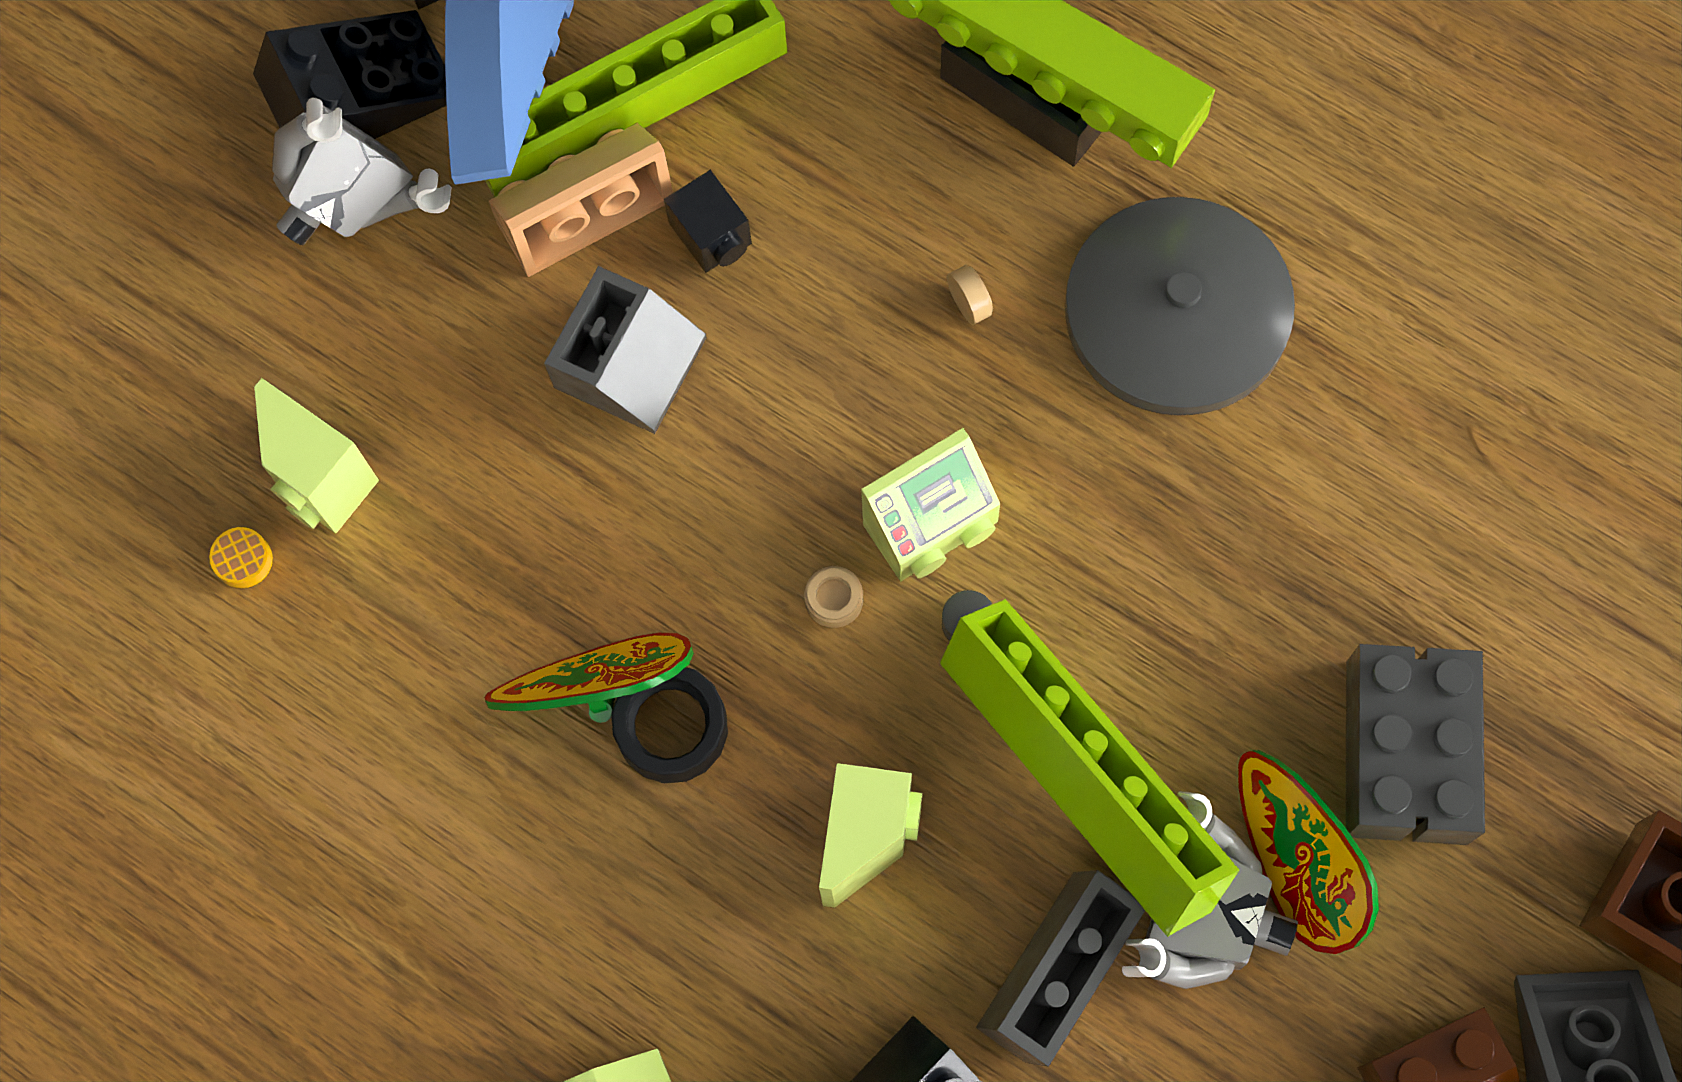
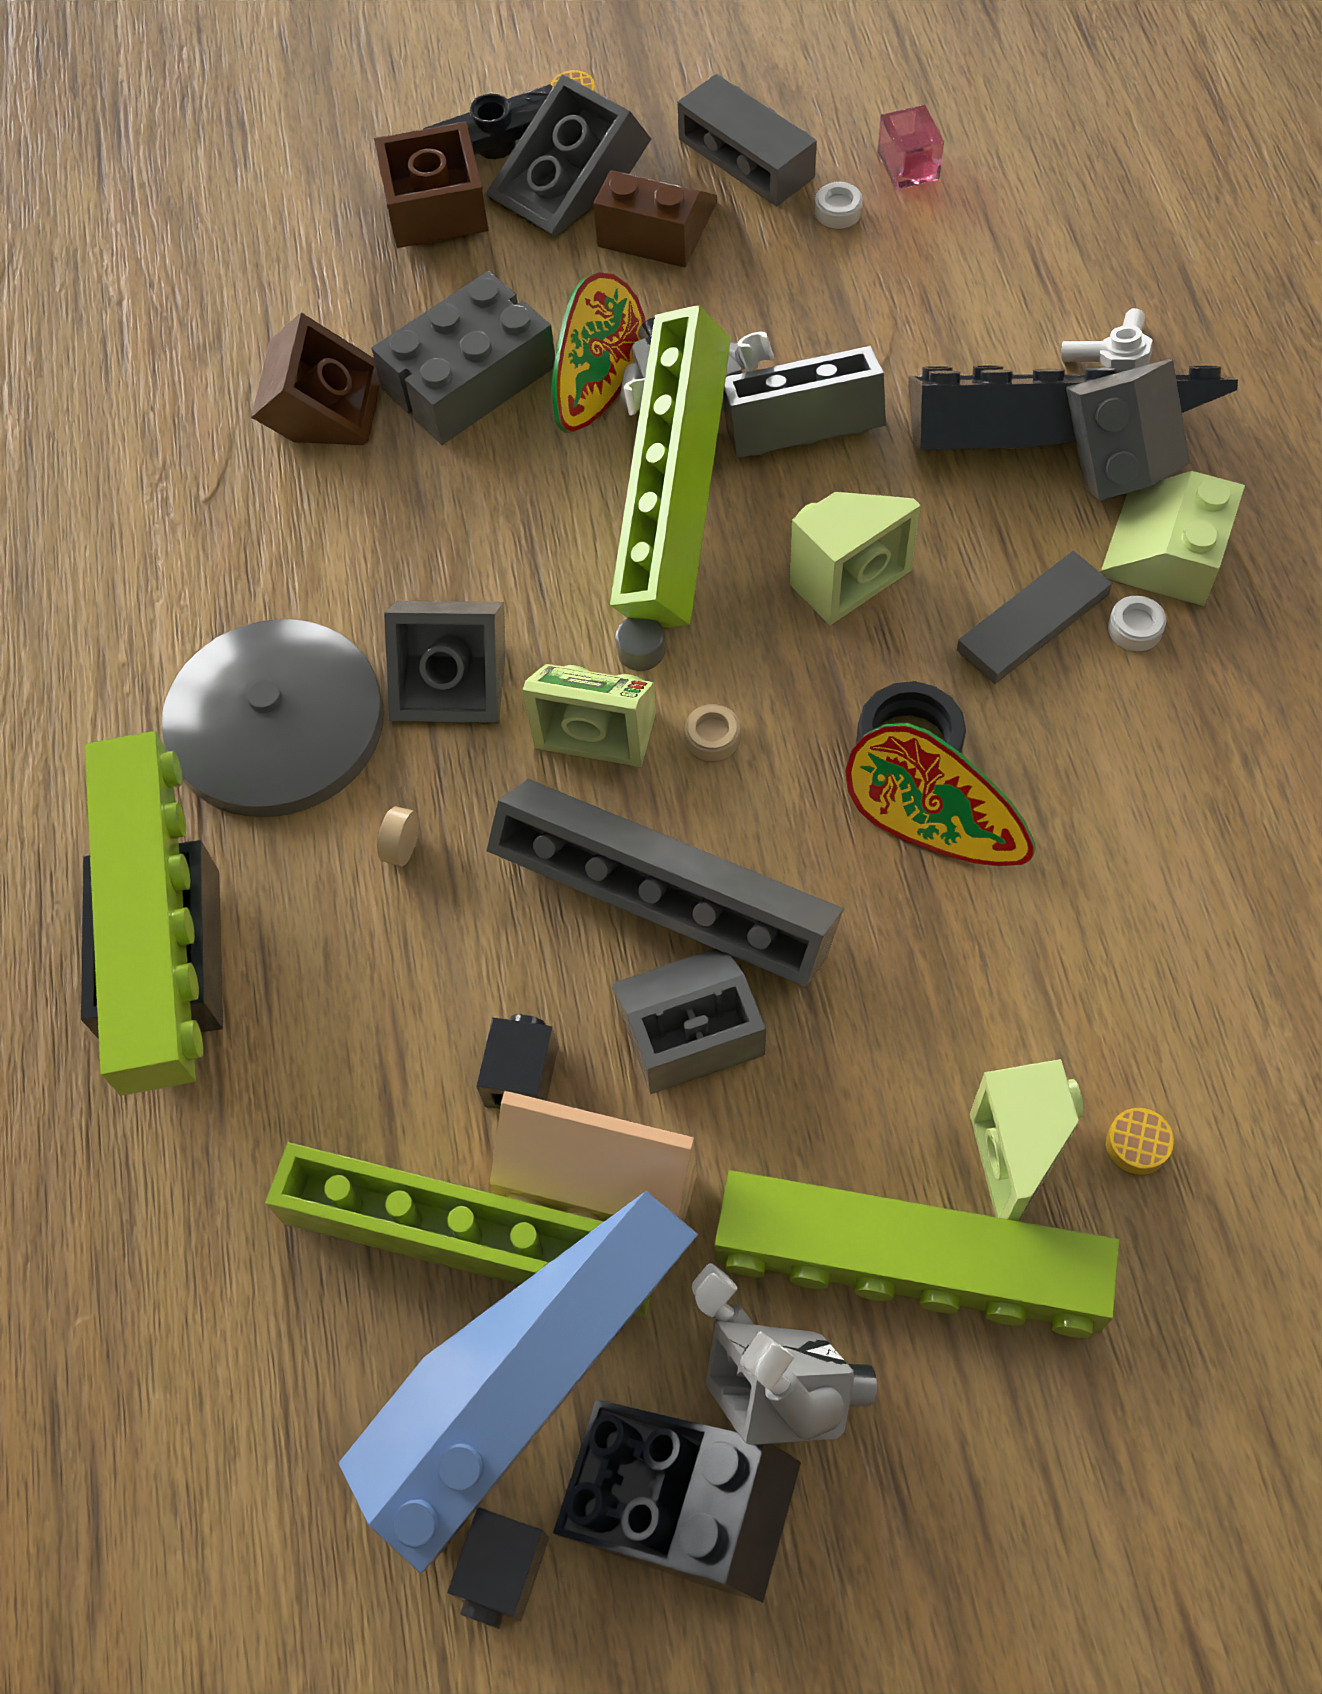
camera: 135 degrees left, 10 degrees down
none -> reddish brown slope [251,312,380,445]
none -> dark grey slope [384,601,506,723]
none -> dark grey brick [486,779,844,987]
none -> lime brick [715,1170,1119,1338]
none -> dark grey tile [957,551,1113,684]
none -> white tile [1108,596,1166,651]

